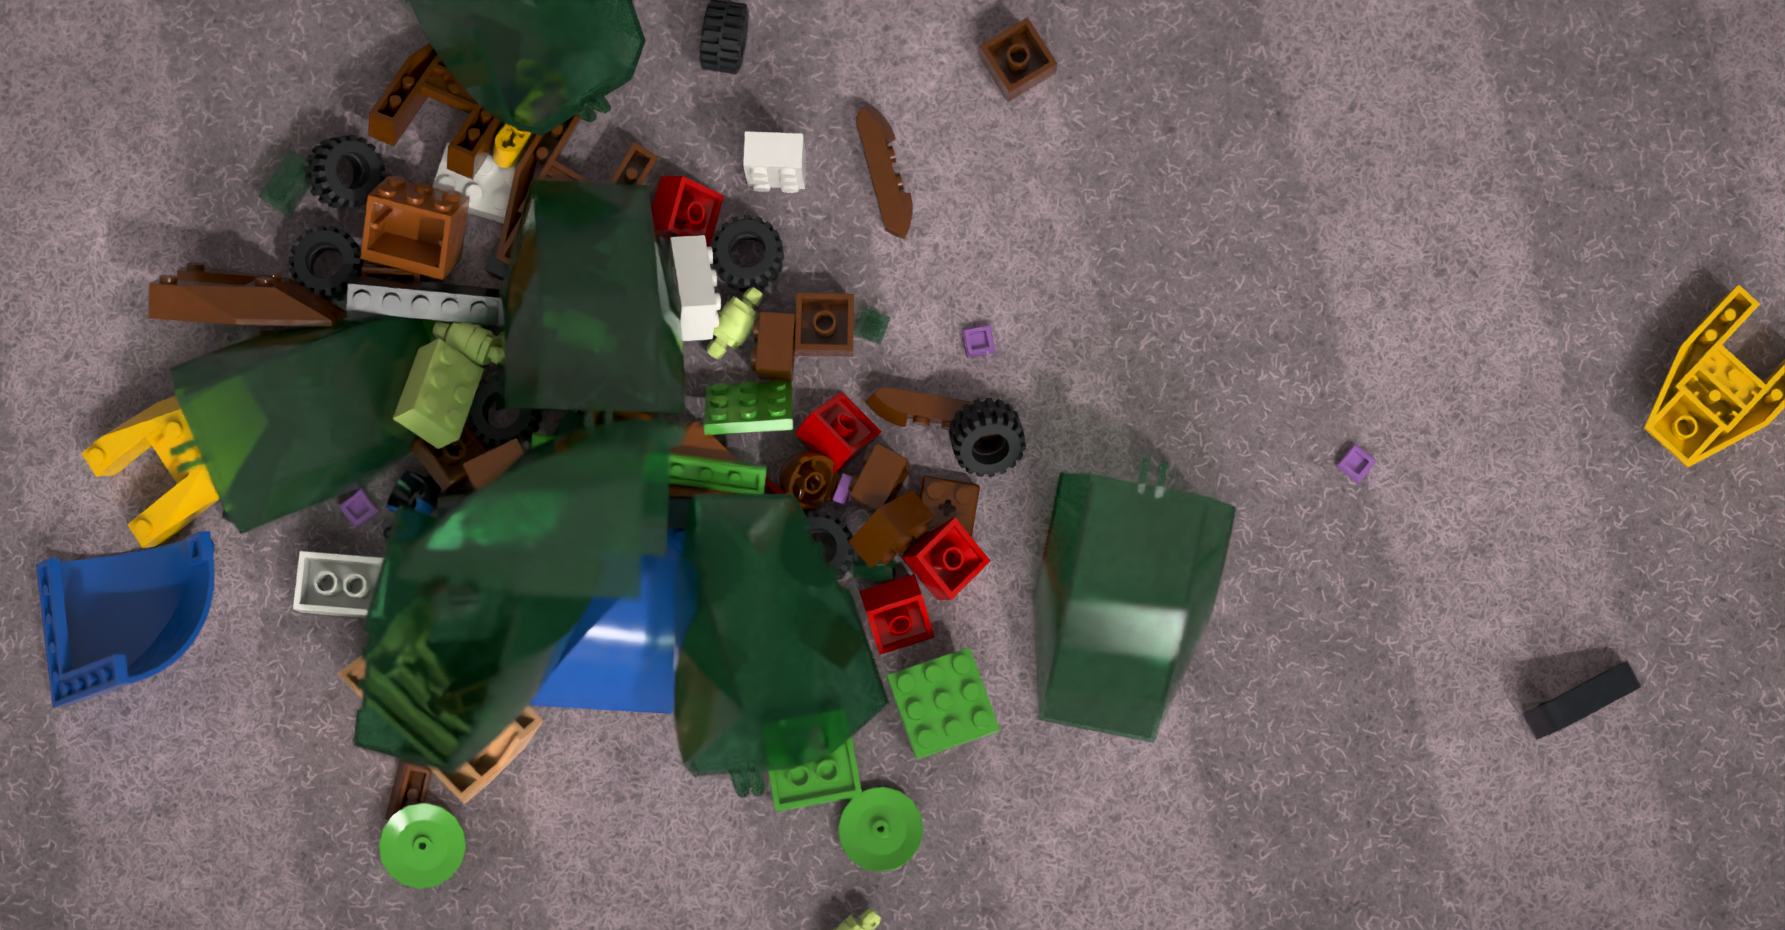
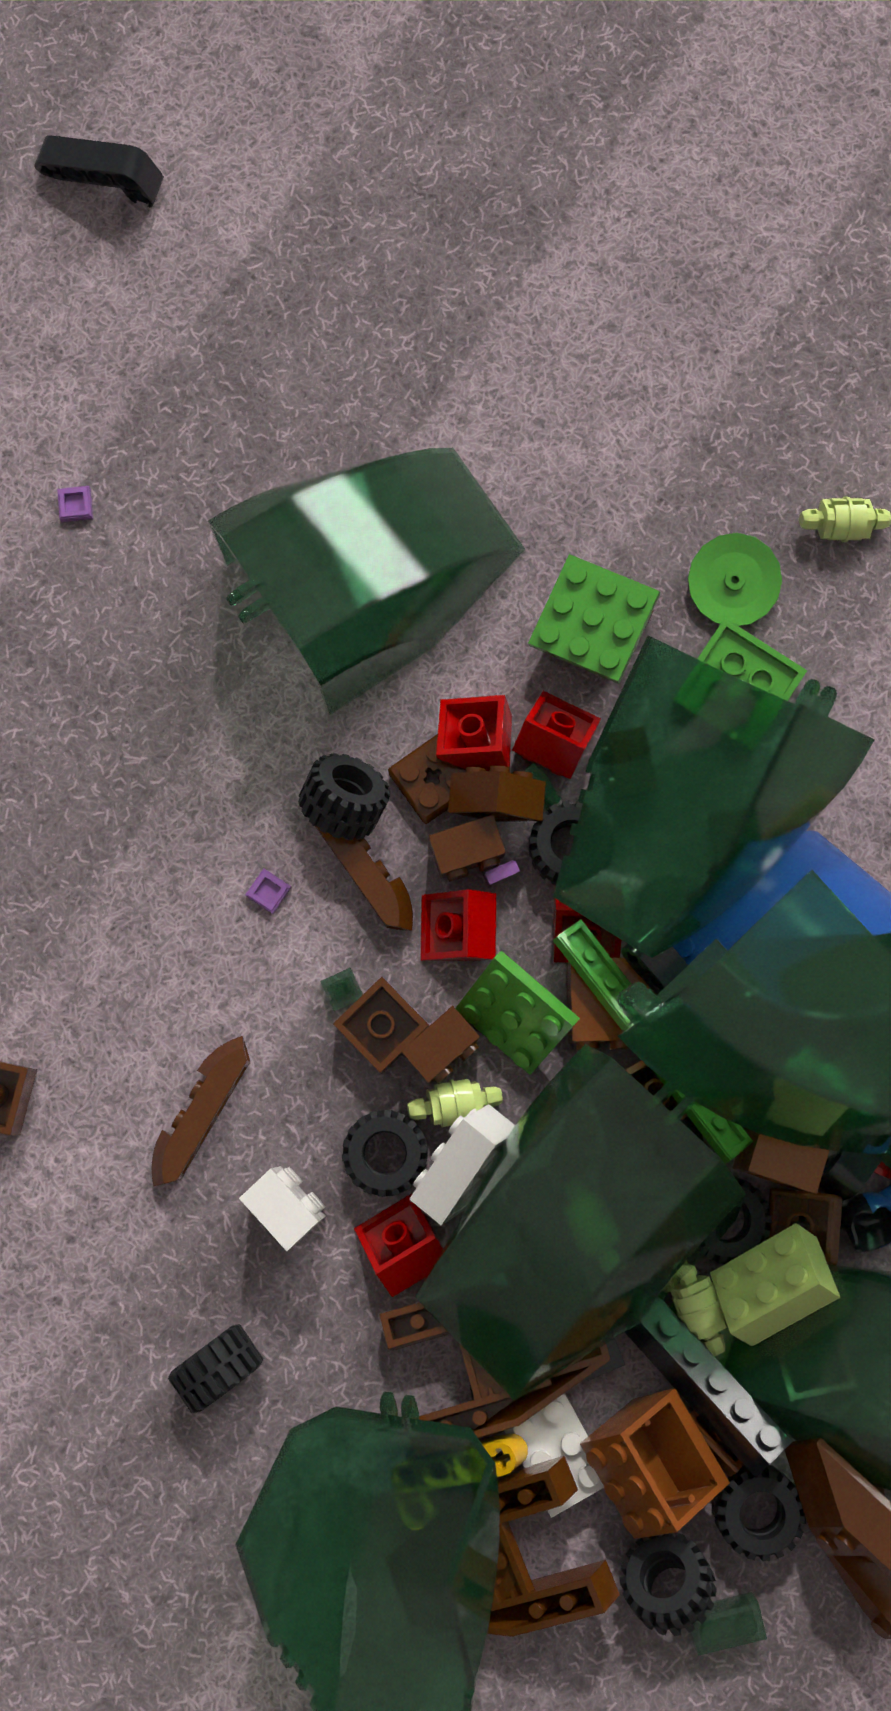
camera: 135 degrees left, 0 degrees up
reddish brown cylinder [779,450,839,510] -> none

